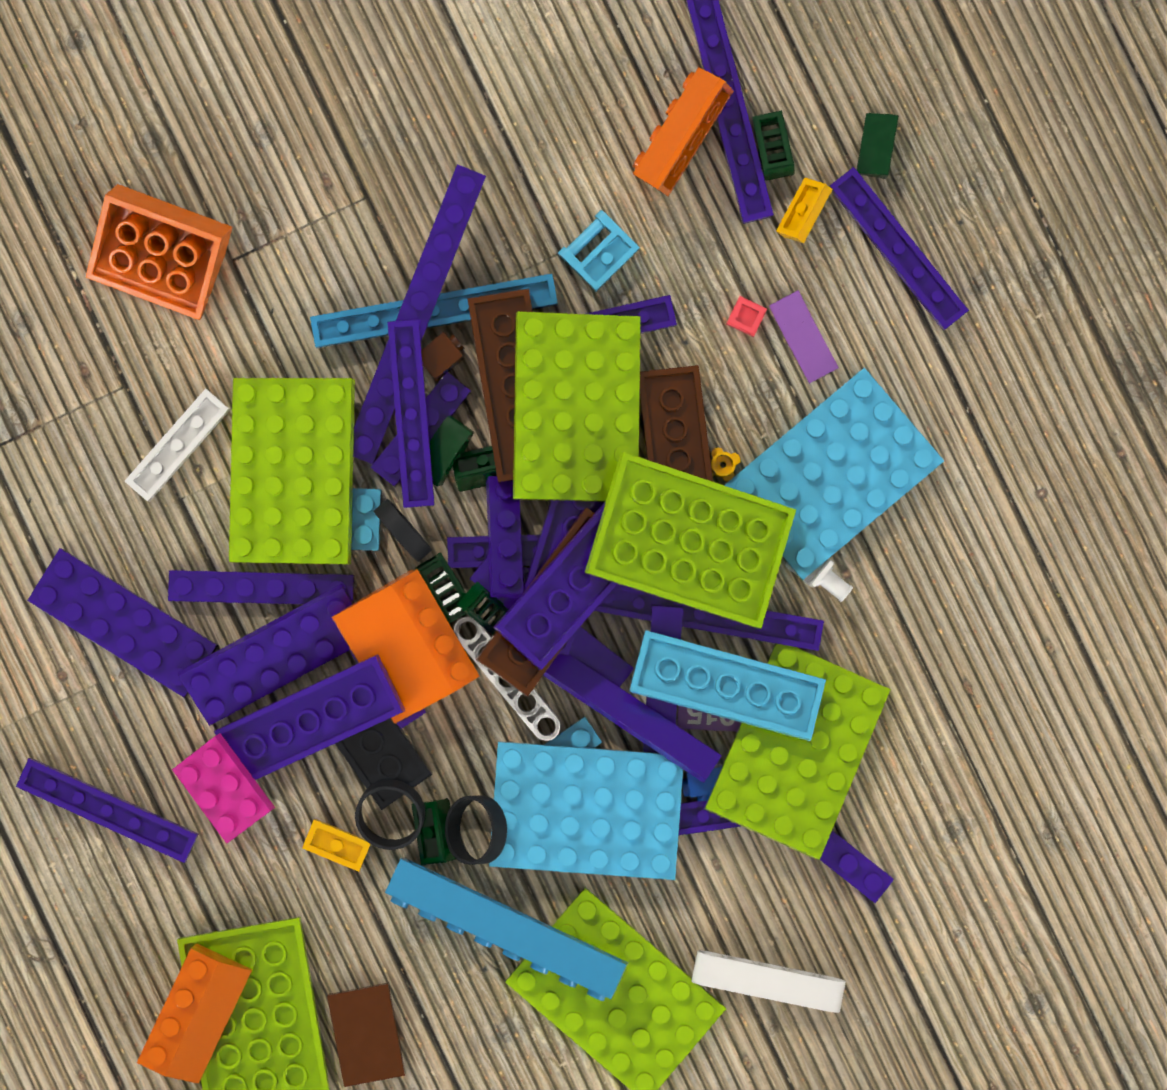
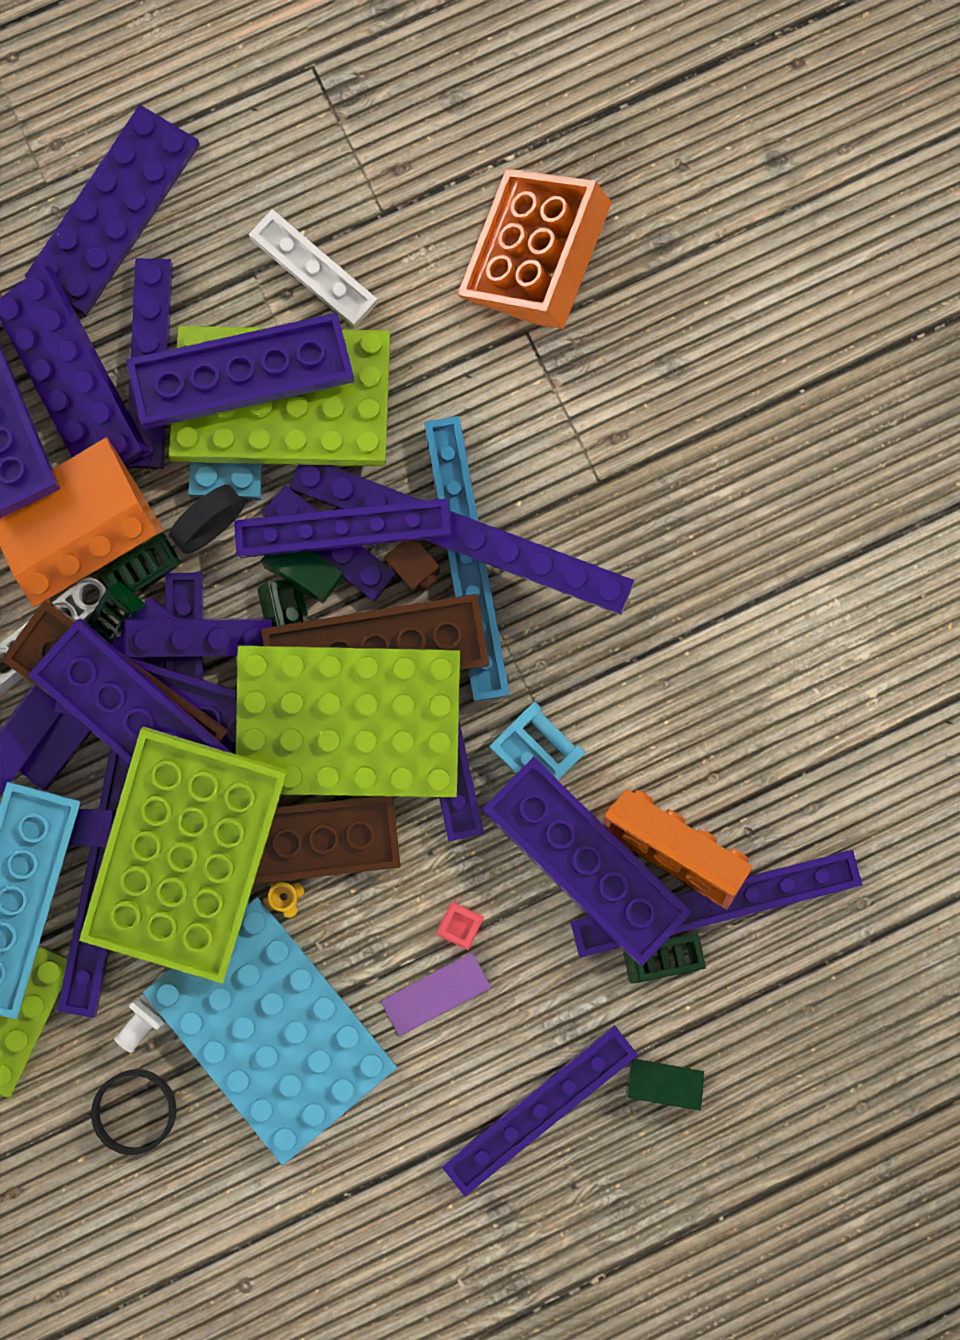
camera: 80 degrees right, 5 degrees down
yellow plate [776,177,833,244] -> none
none -> black tyre [91,1069,177,1155]
none -> dark purple plate [126,313,354,430]
none -> dark purple plate [482,756,692,966]

